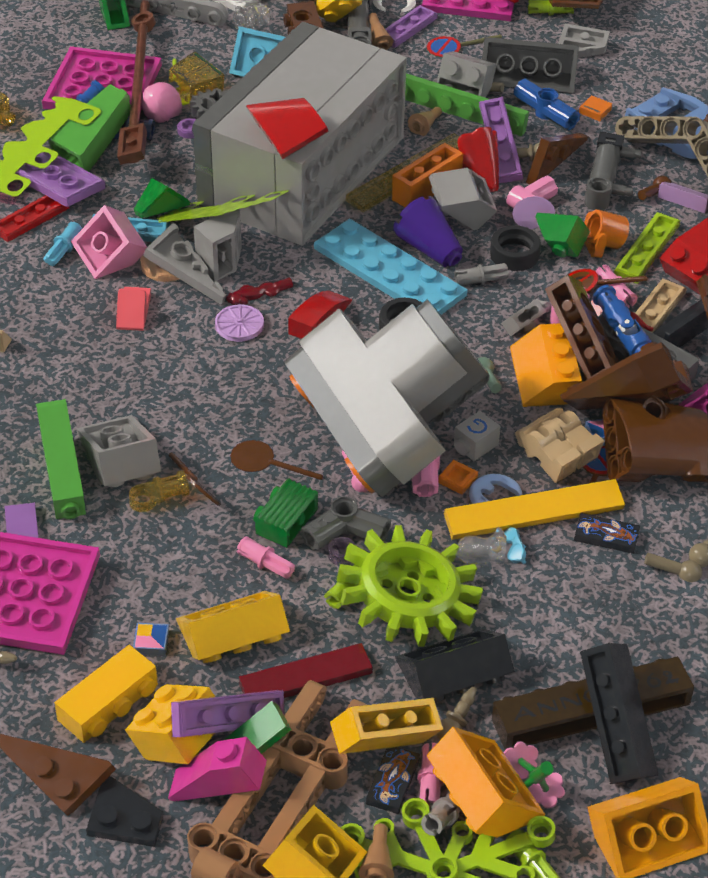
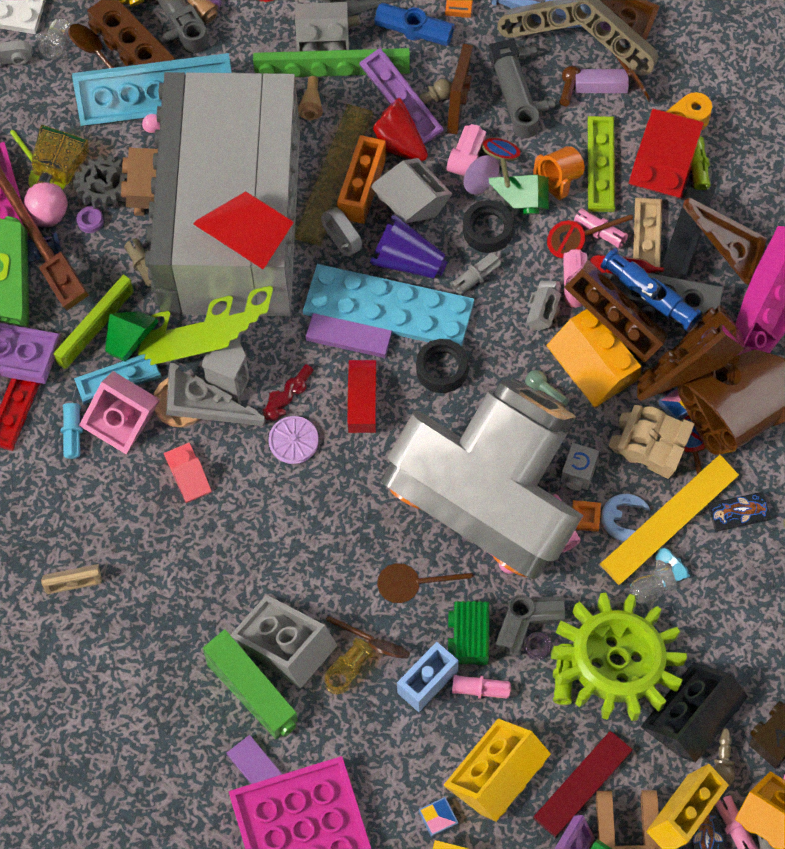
camera: 25 degrees left, 20 degrees up
none -> lime tile [54,274,134,369]
none -> reddish brown piece [68,24,115,68]
none -> medium lavender tile [306,313,392,358]
none -> light grey beam [321,207,362,256]
none -> light blue brick [397,642,458,712]
none -> piece [482,138,521,188]

